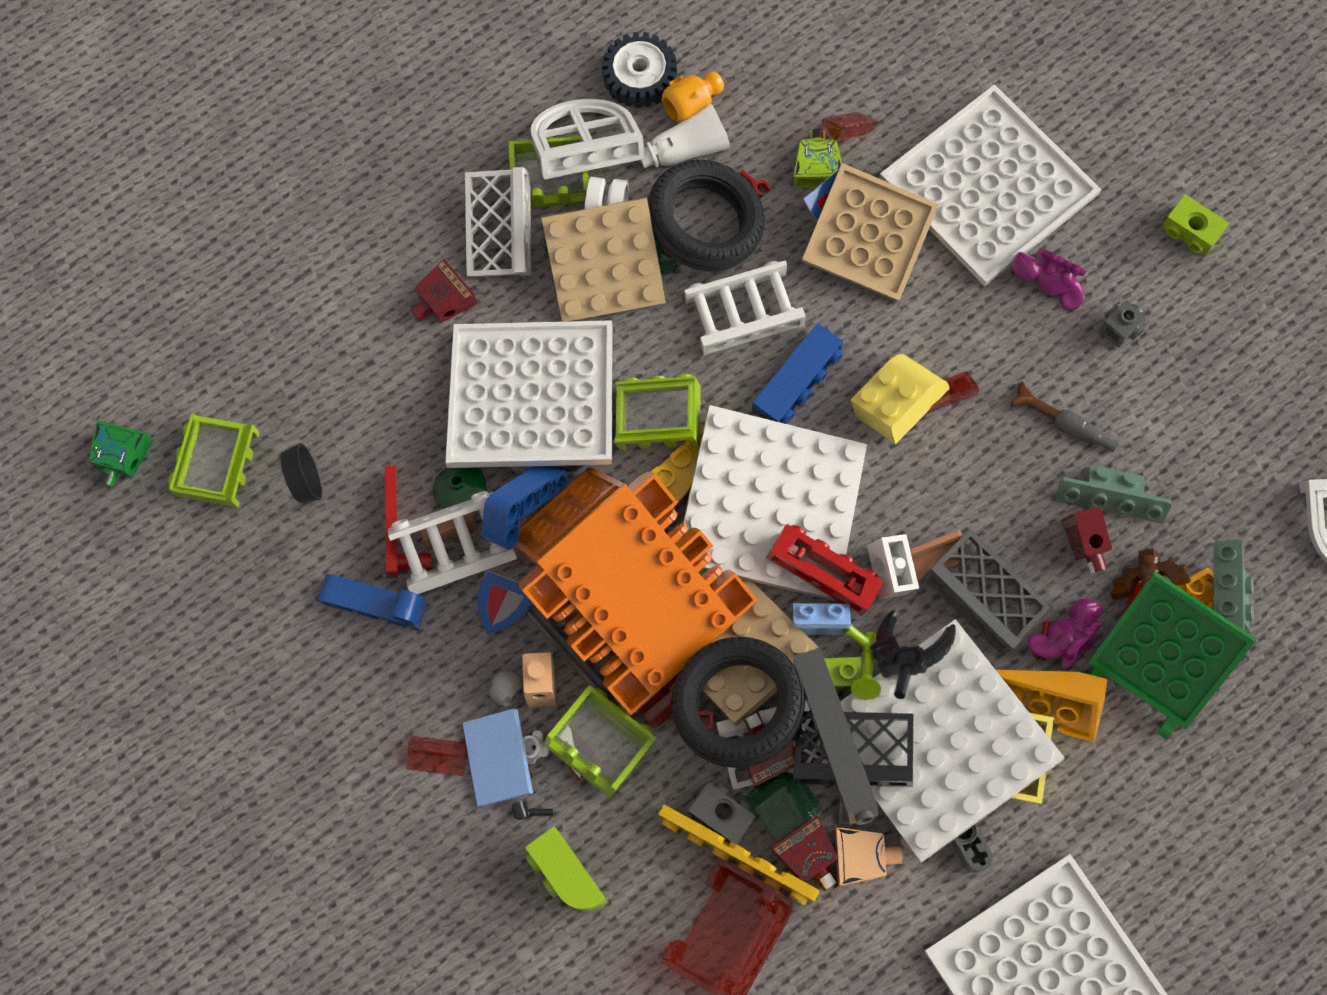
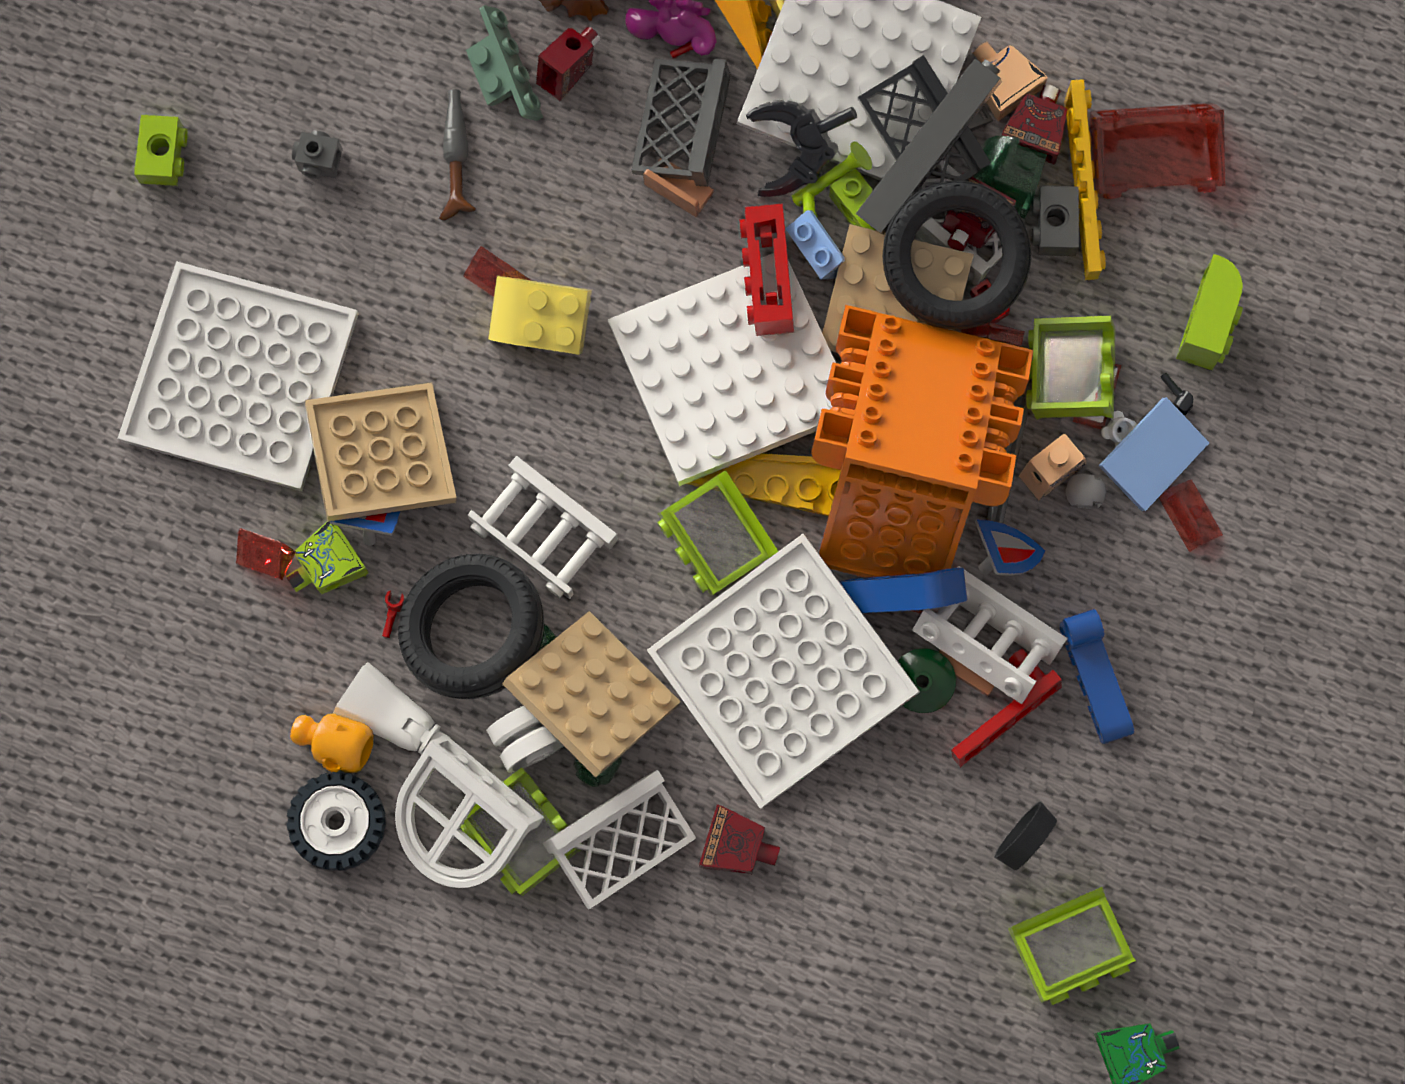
camera: 125 degrees left, 5 degrees up
blue brick [752,323,843,424] -> none
white brick [867,534,919,600] -> none
magenta animal [1012,249,1087,311] -> none

